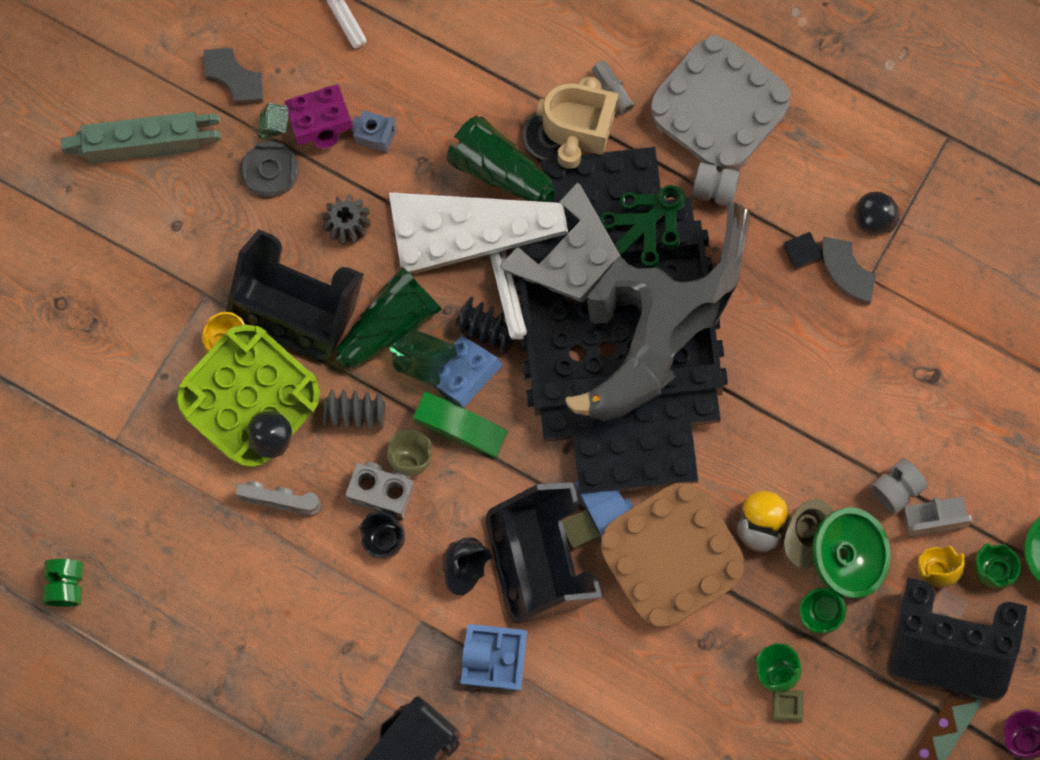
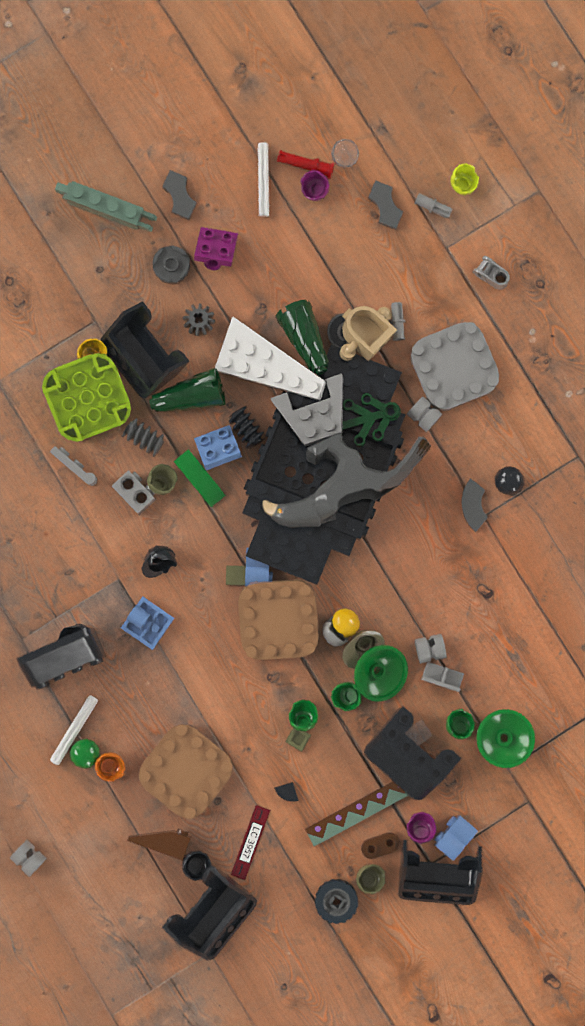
camera: 20 degrees right, 10 degrees up
black hair [247,410,292,458] -> none
clear green slope [258,103,289,139] -> none
sand blue brick [351,110,397,153] -> none
black hair [359,511,405,560] -> none
clear green bracket [390,330,457,386] -> none
black windscreen [486,482,602,623] -> none
white axle [490,250,527,340] -> none
black tile [783,232,822,271] -> none
yellow hair [918,545,964,588] -> none

